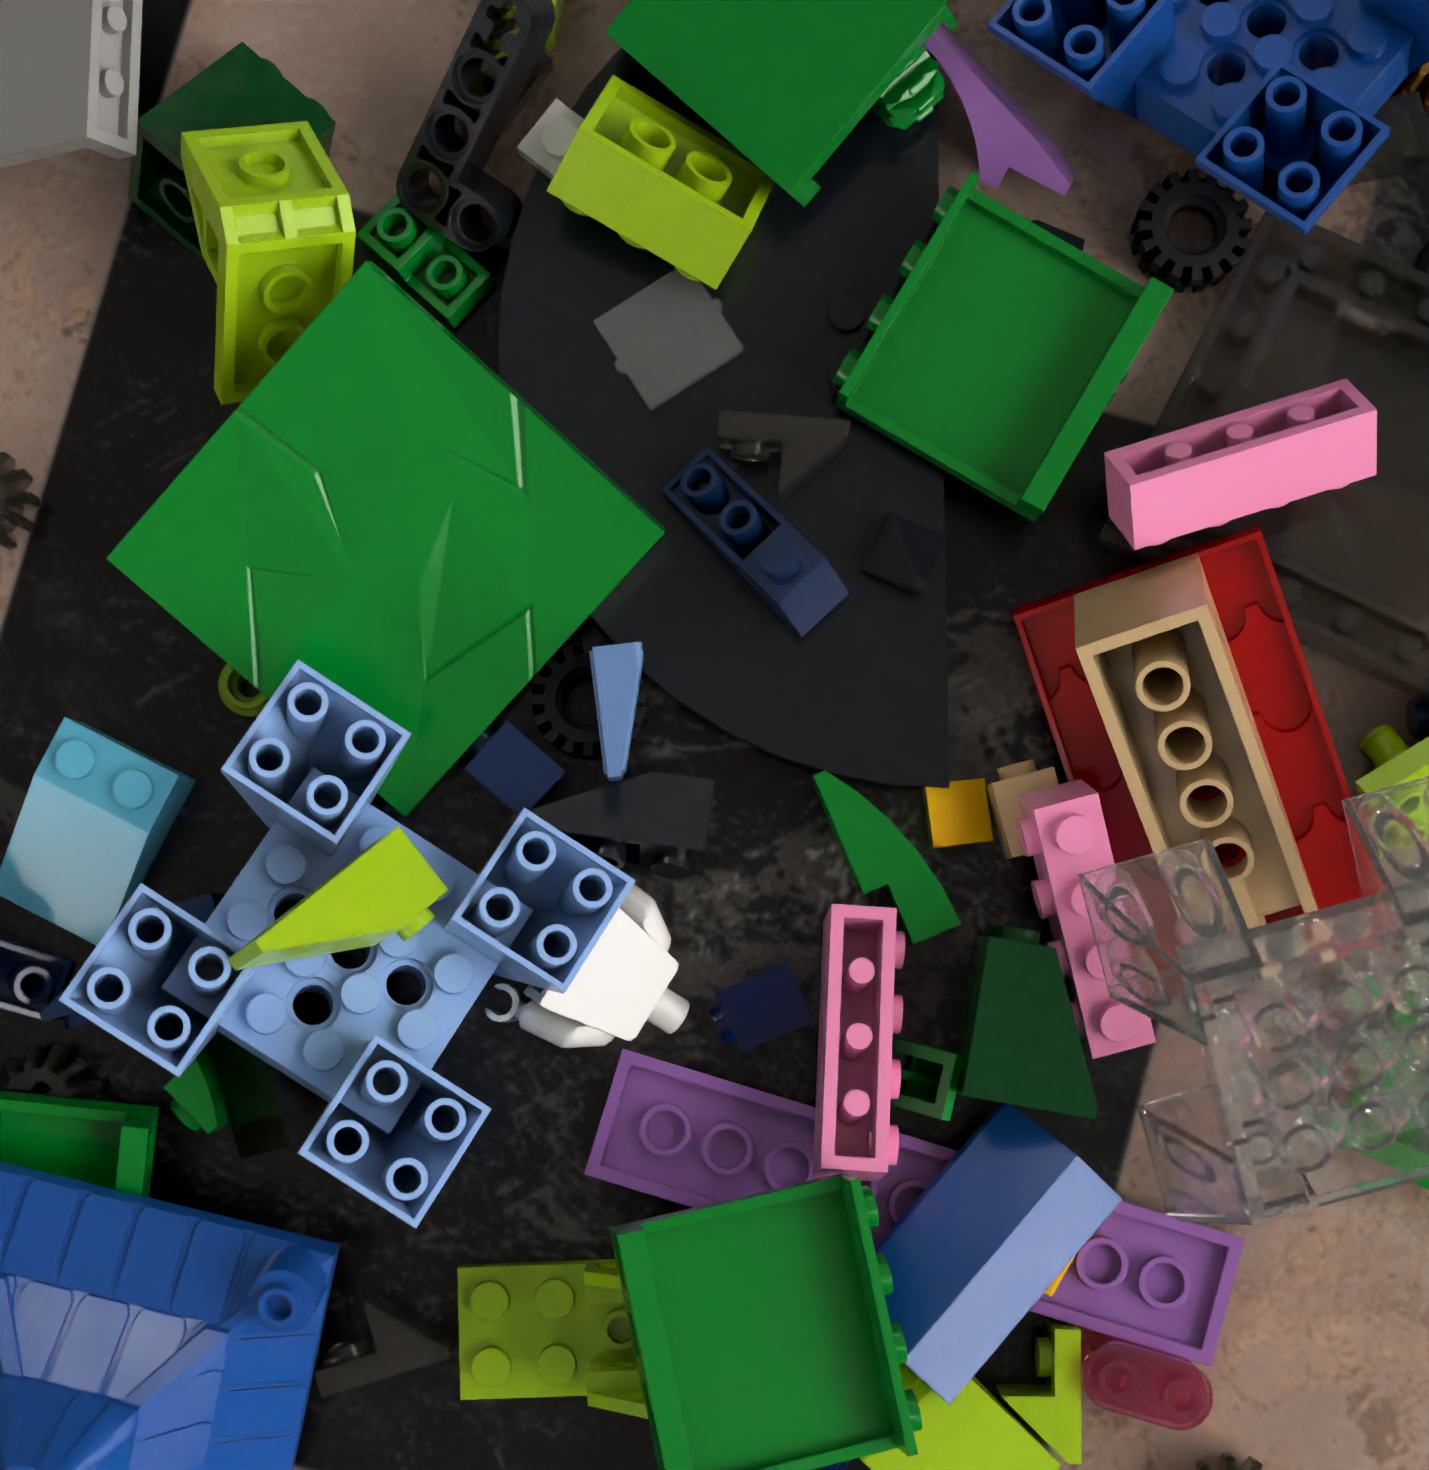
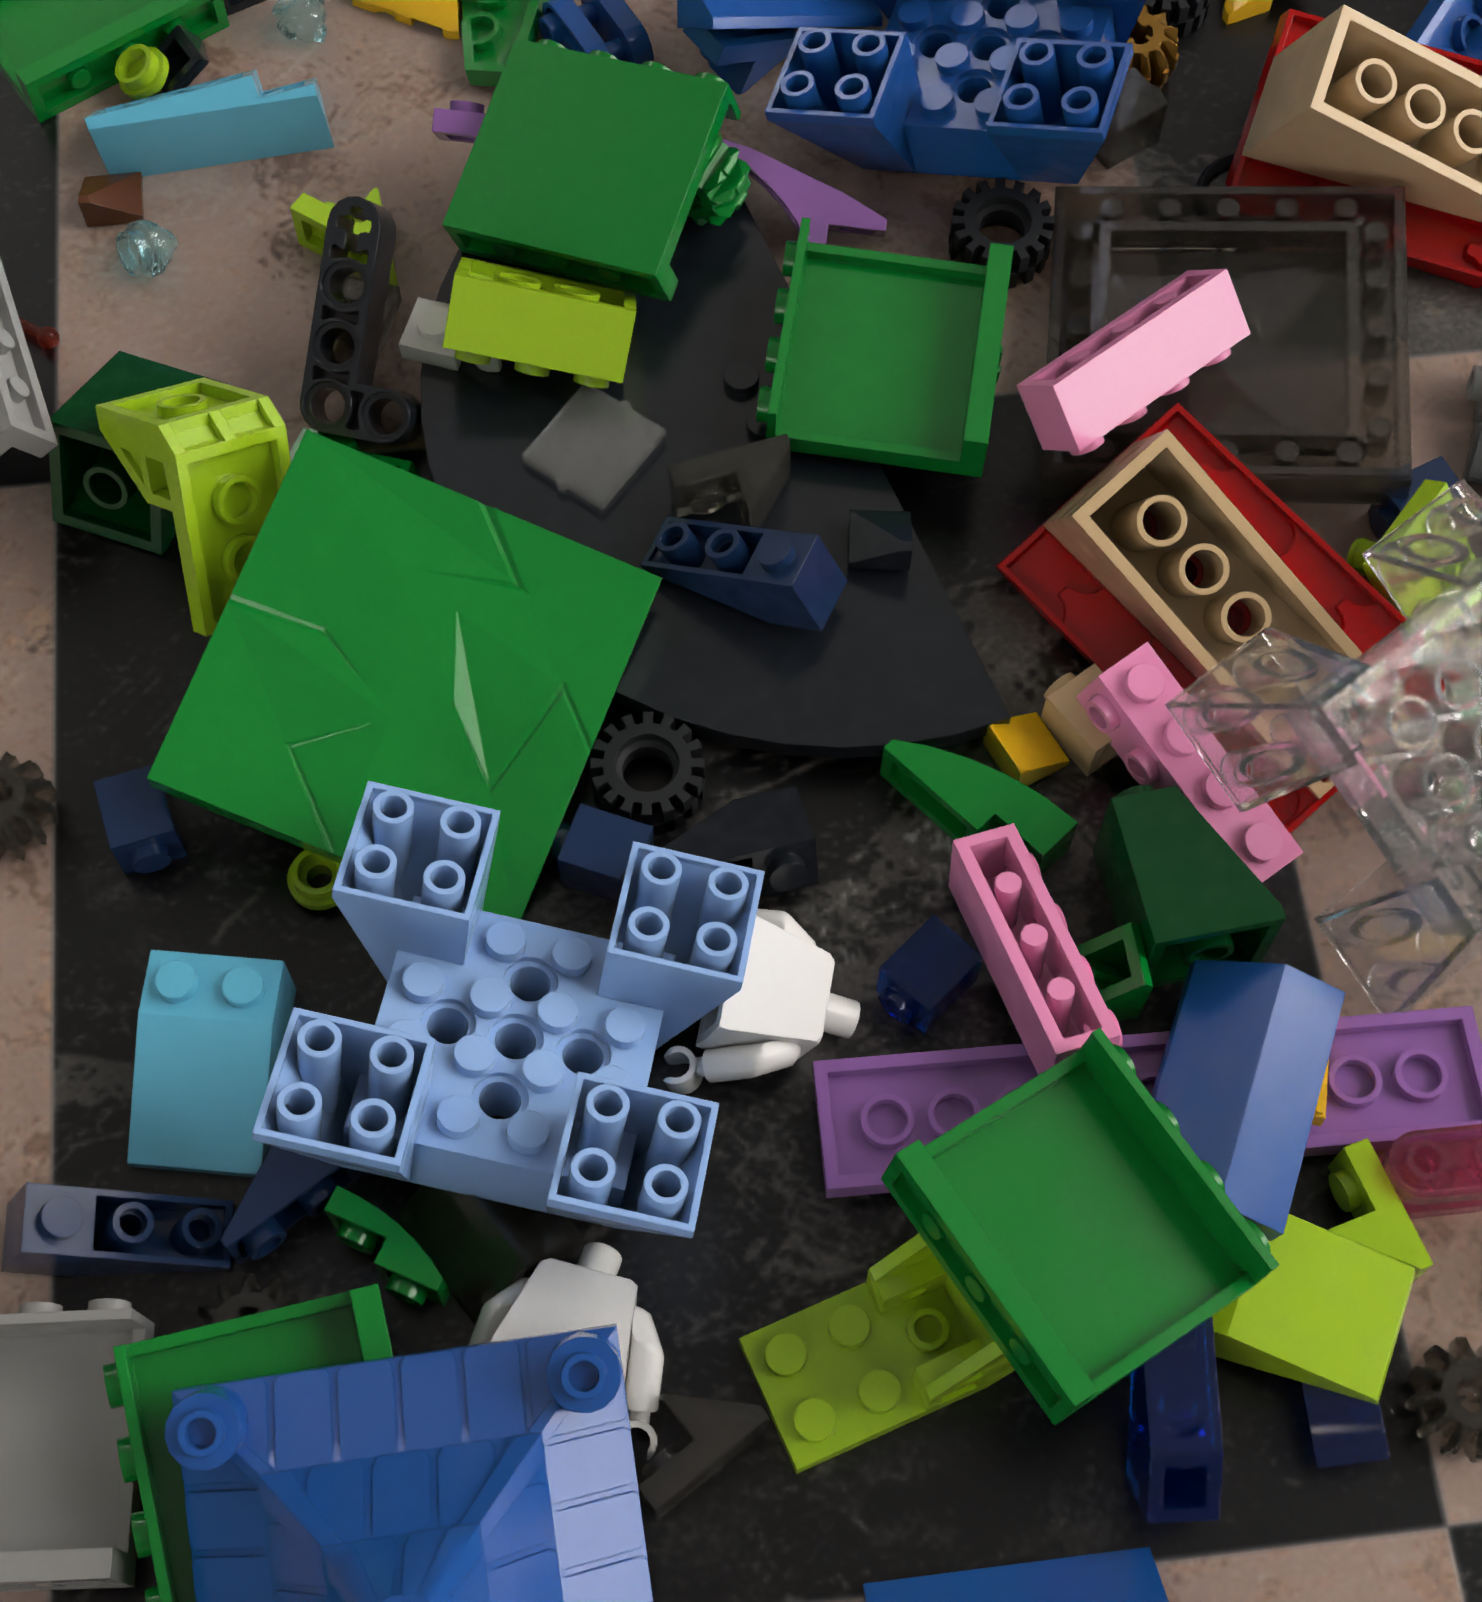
camera: 25 degrees left, 20 degrees down
lime slope [227,826,448,970] -> none
medium blue slope [589,642,644,782] -> none
none -> dark blue brick [94,764,187,874]
none -> white torso [468,1242,664,1461]

